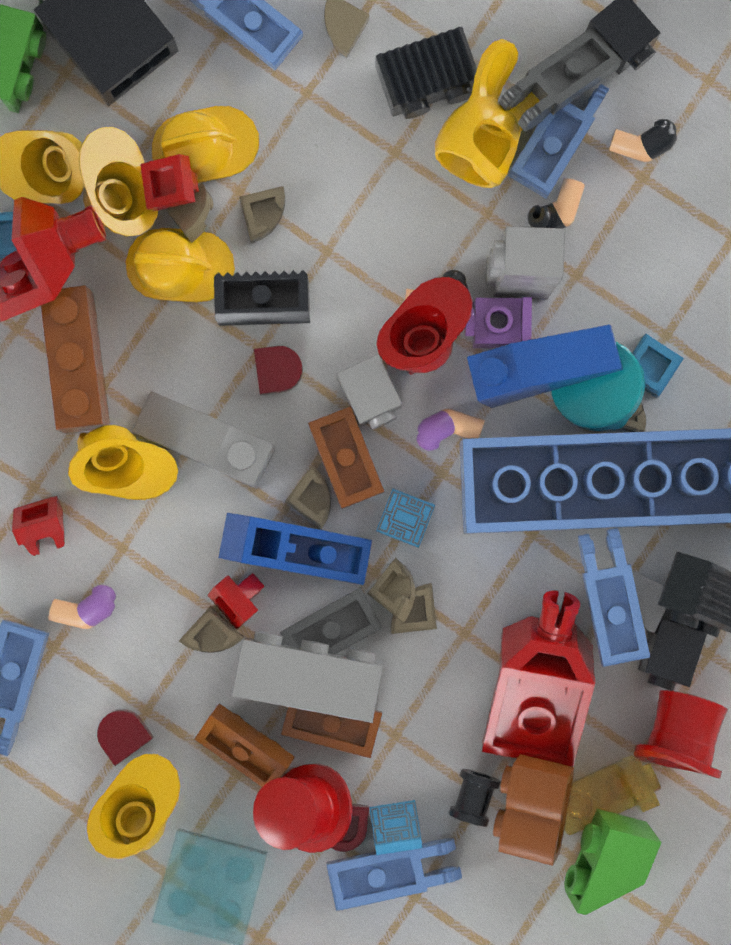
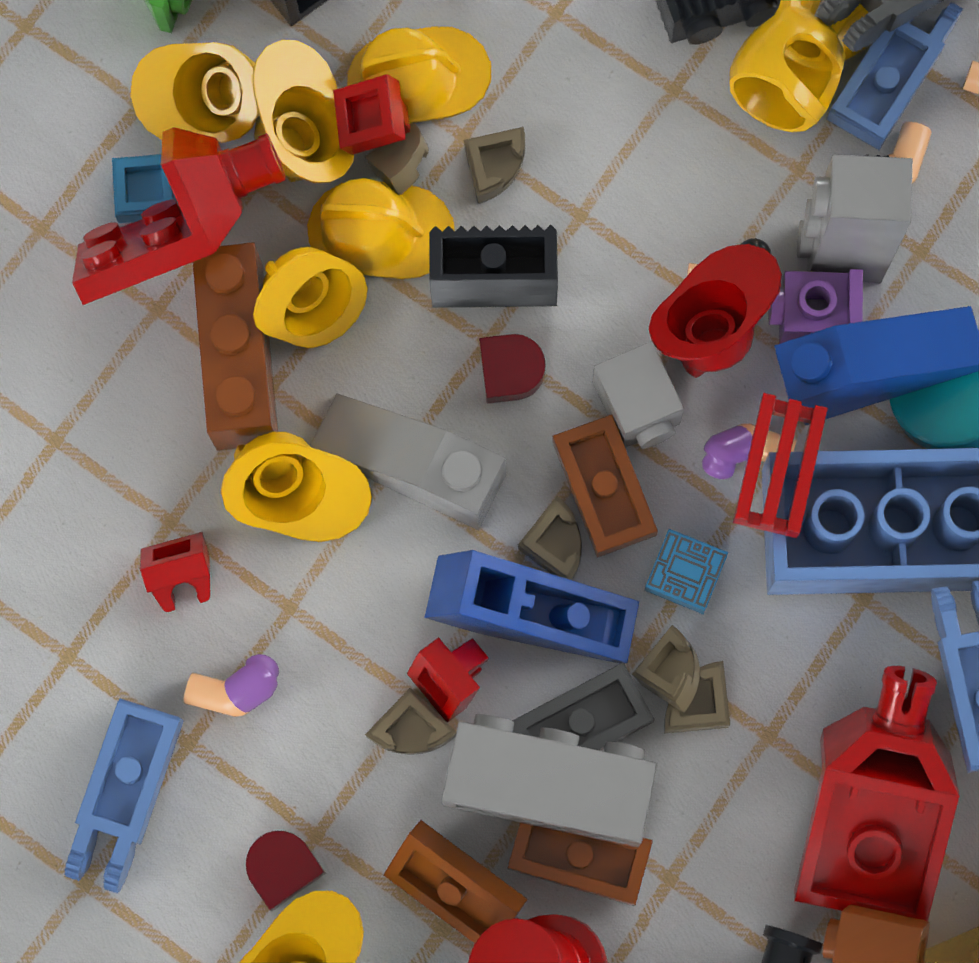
camera: 10 degrees right, 10 degrees down
none -> yellow piece [253,246,368,348]
none -> red tile [733,393,828,538]

